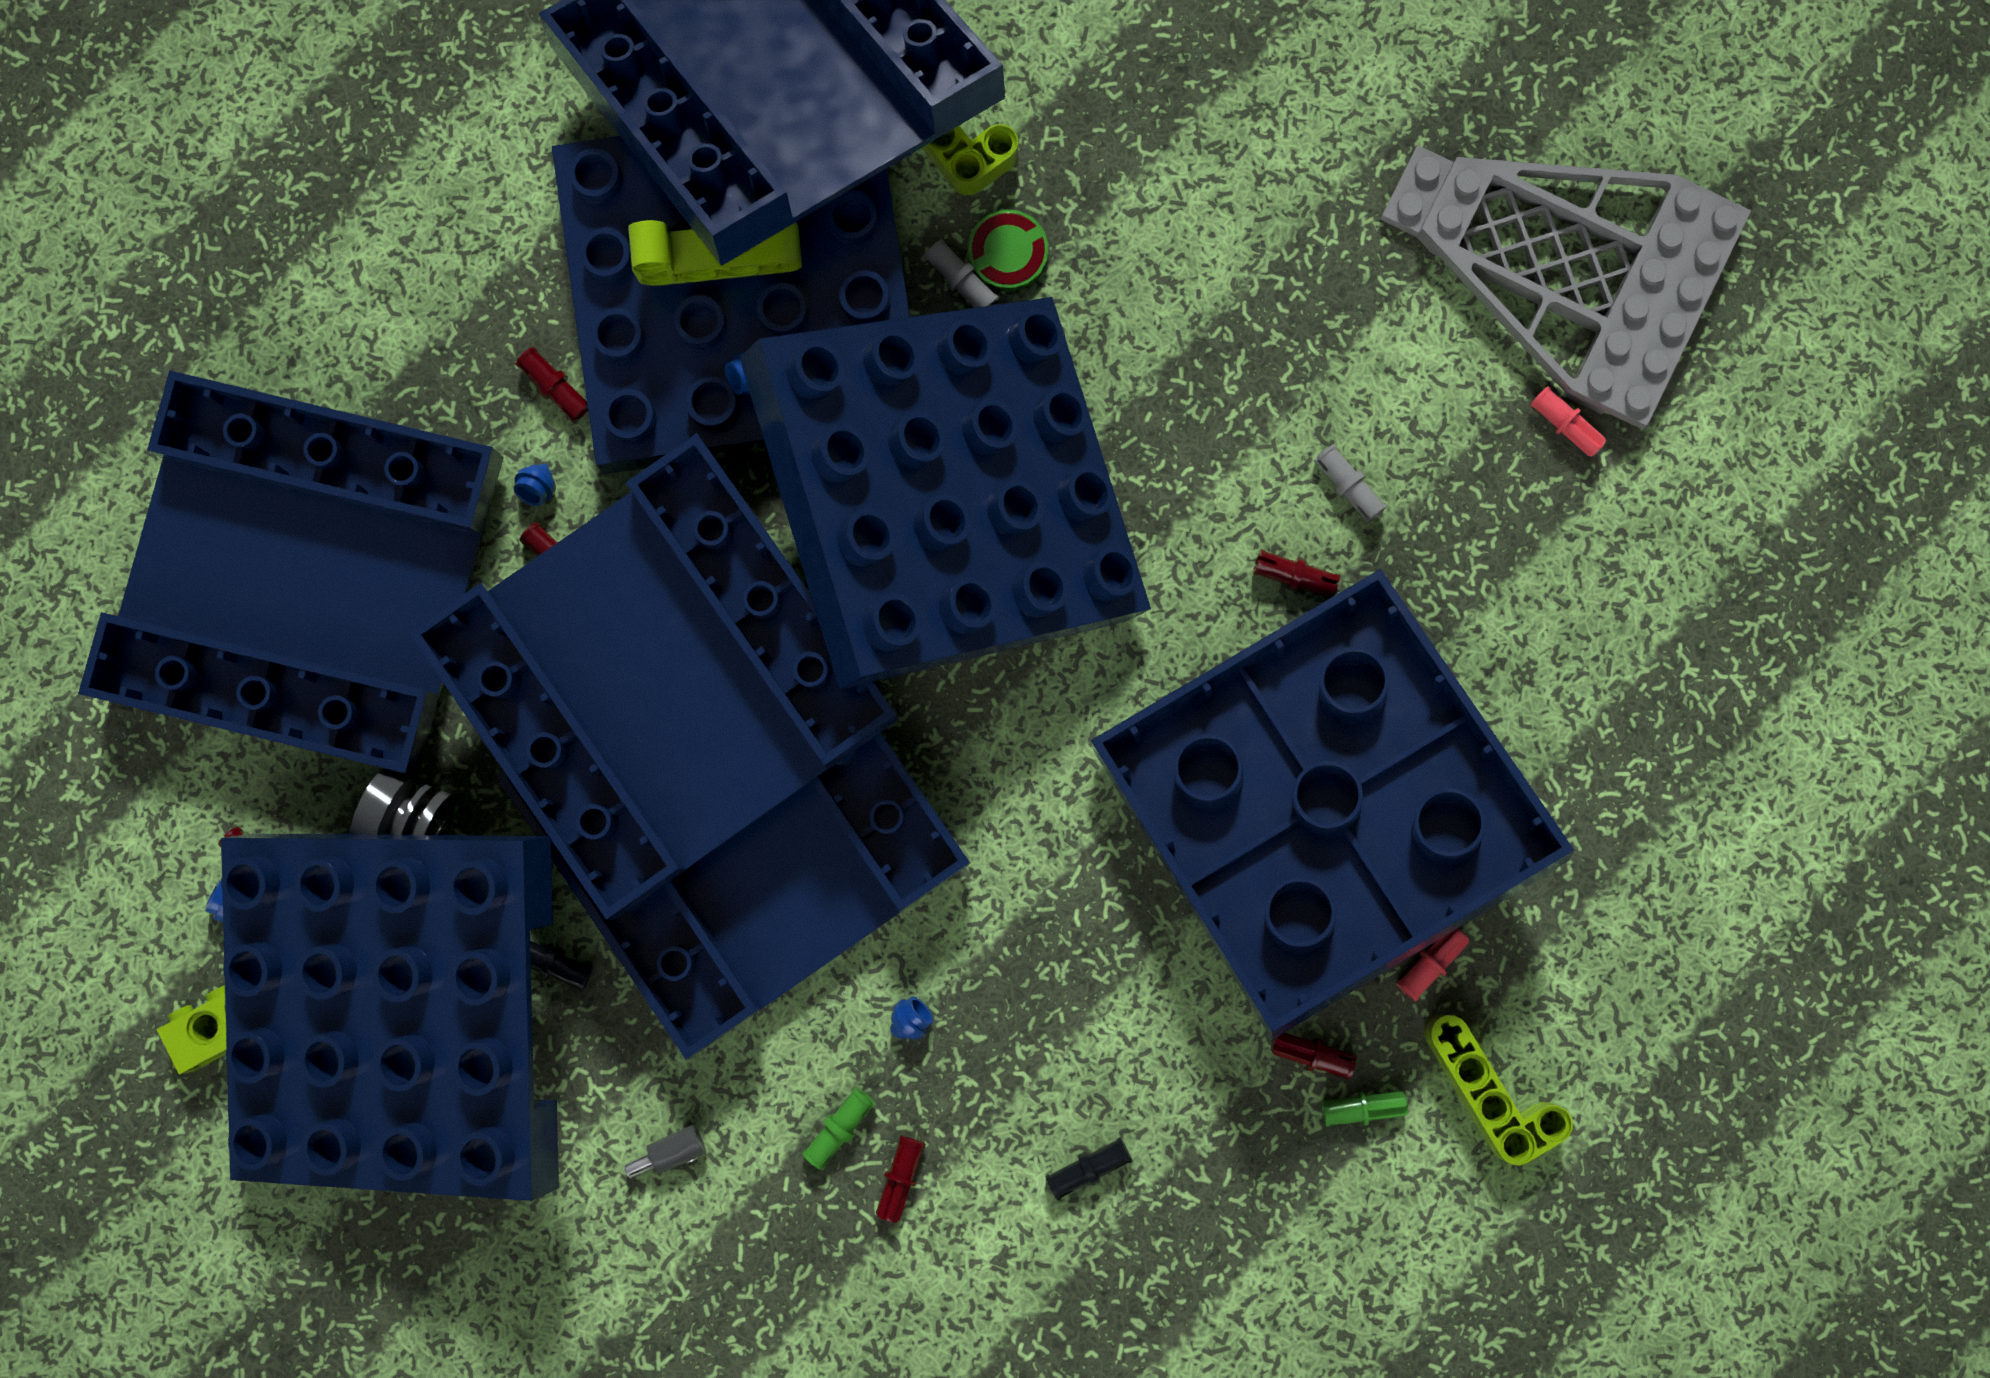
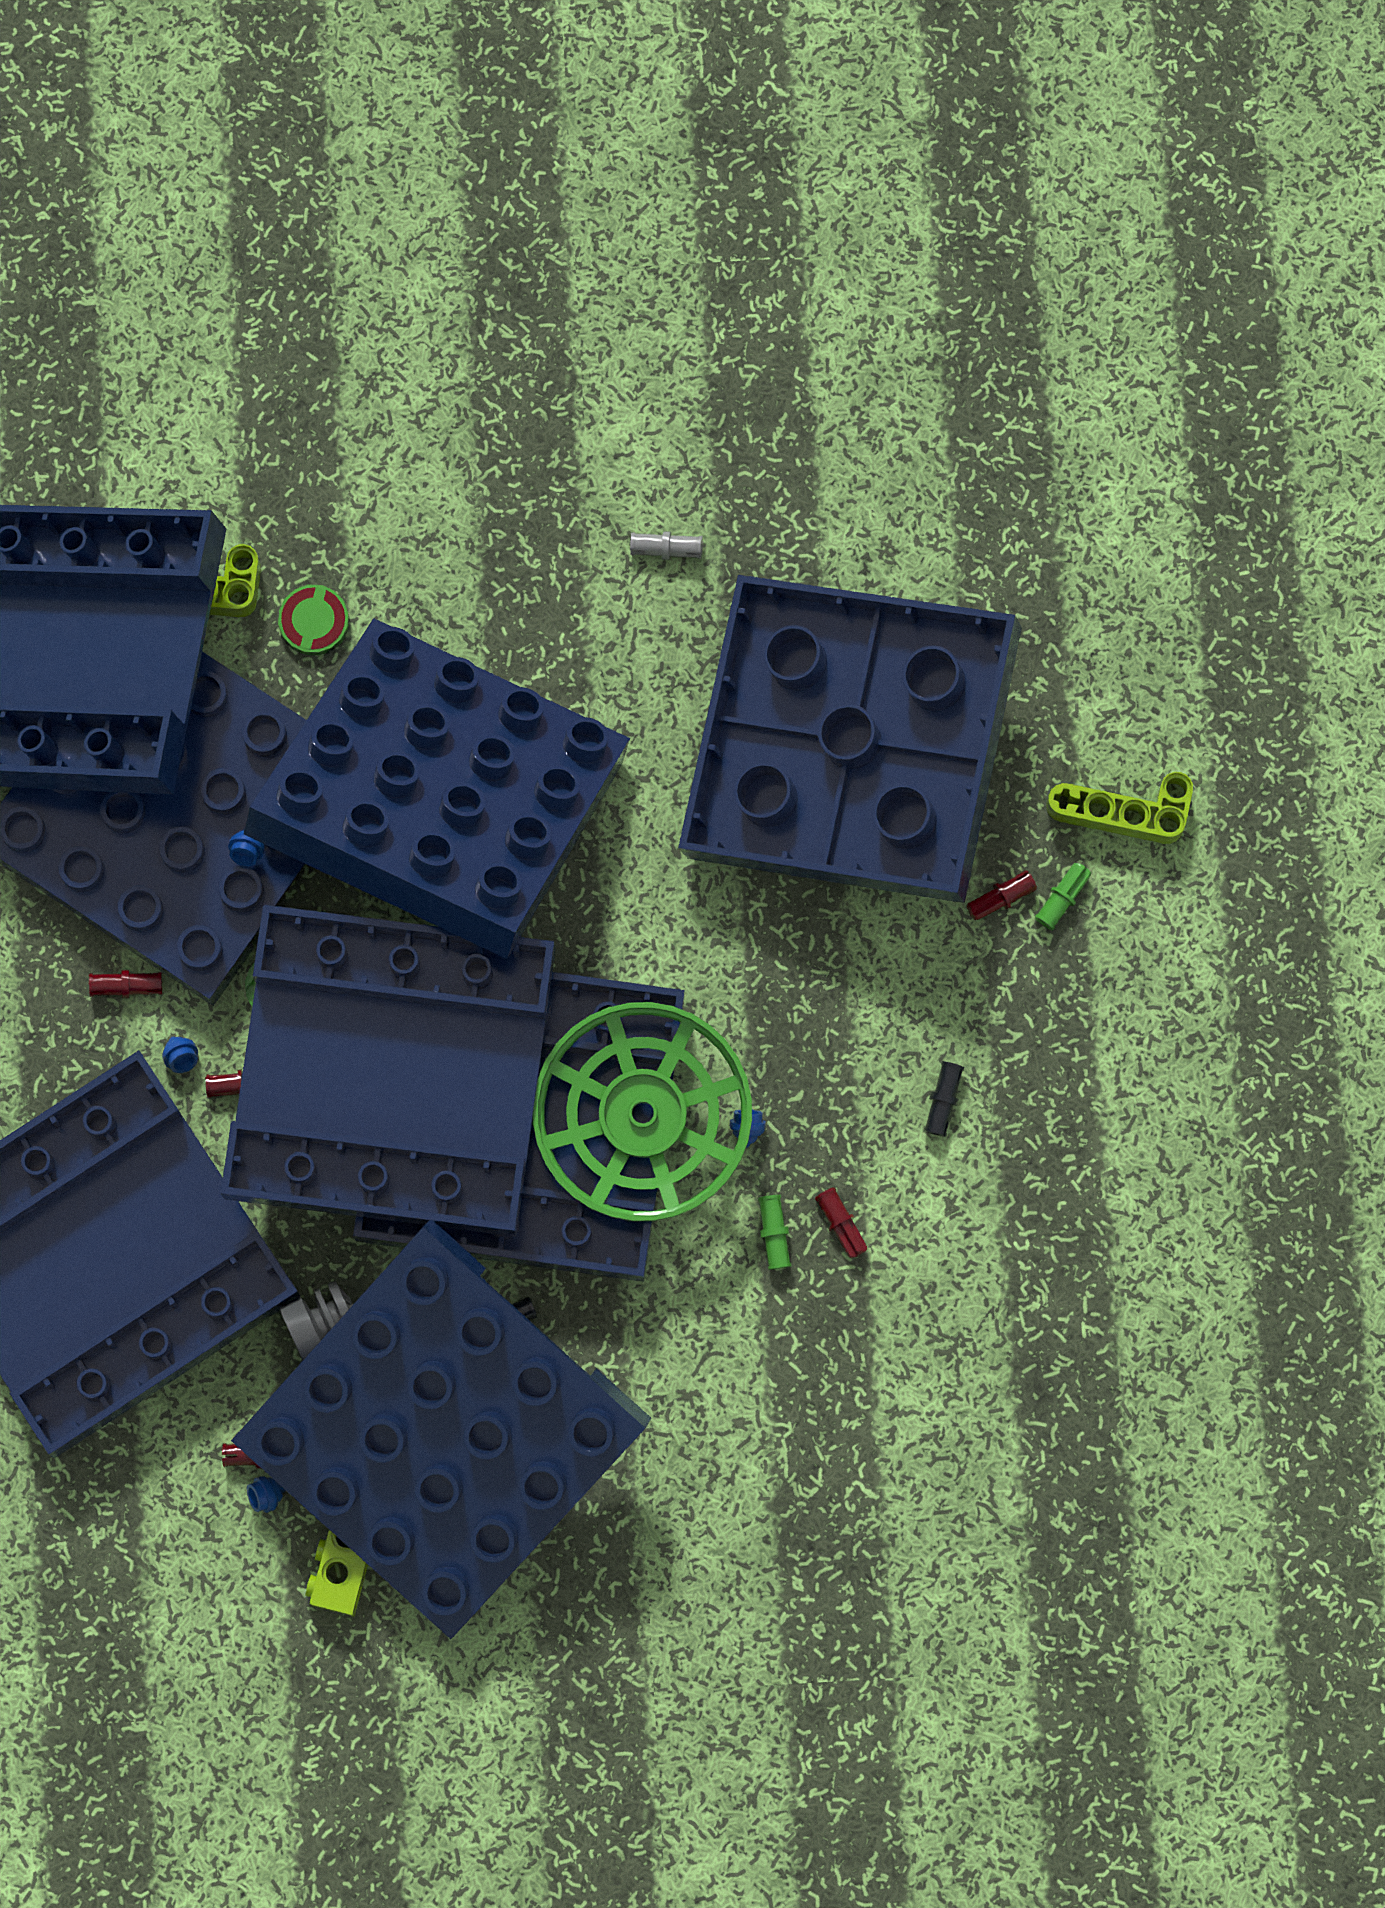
camera: 50 degrees left, 5 degrees down
dark grey piece [624,1124,706,1178] -> none
lime beam [628,220,802,286] -> none
light grey pin [924,239,999,308] -> none
dark red pin [1253,549,1340,599] -> none
light grey wing [1380,145,1751,430] -> none
coral axle [1396,928,1470,1002] -> none
coral axle [1530,386,1606,457] -> none
none -> bright green dish [533,1002,752,1222]

